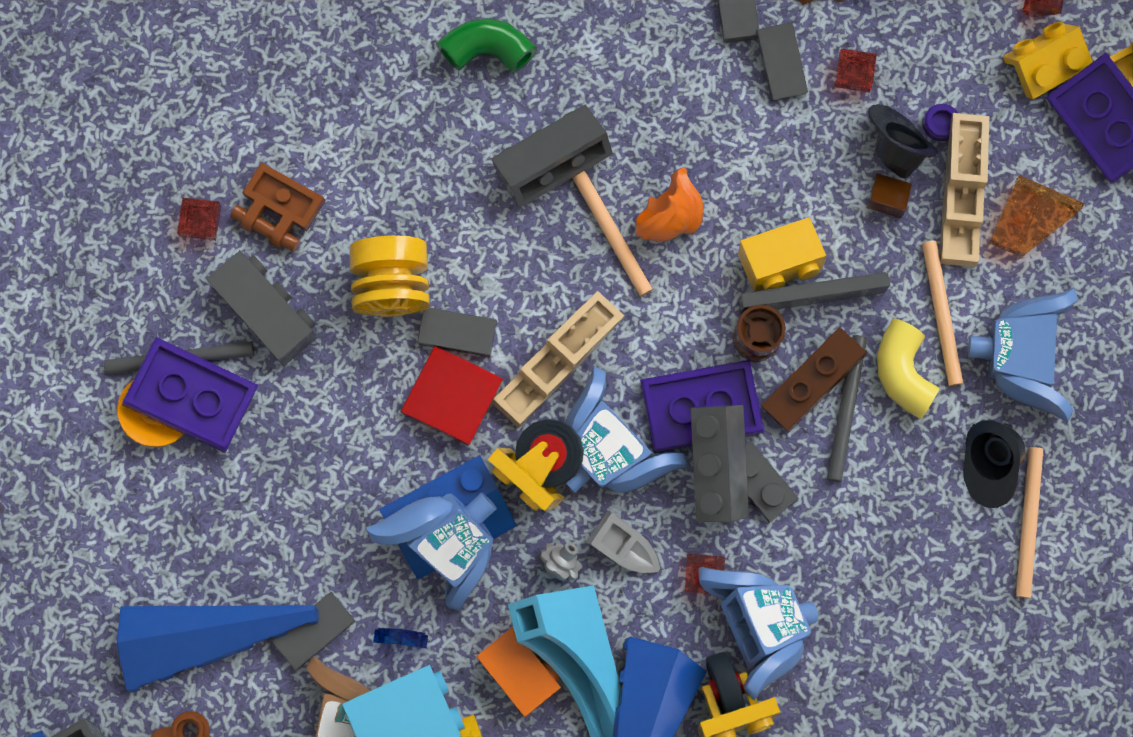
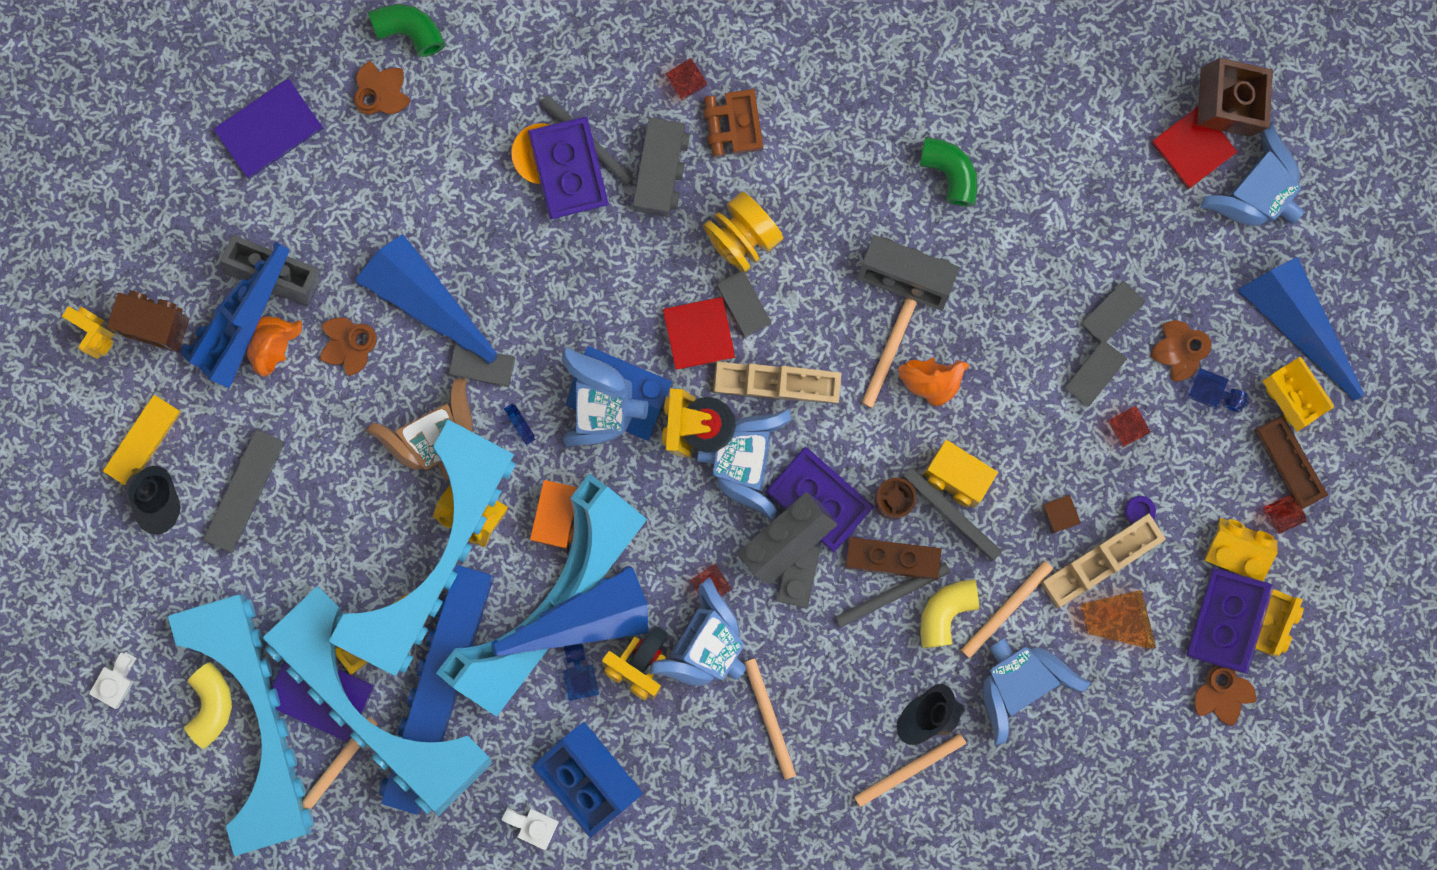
camera: 55 degrees right, 5 degrees up
light grey plant [540,542,583,581] -> none
light grey plate [586,511,660,573] -> none
black piece [868,104,938,178] -> none
none -> light nougat bar [744,658,796,779]

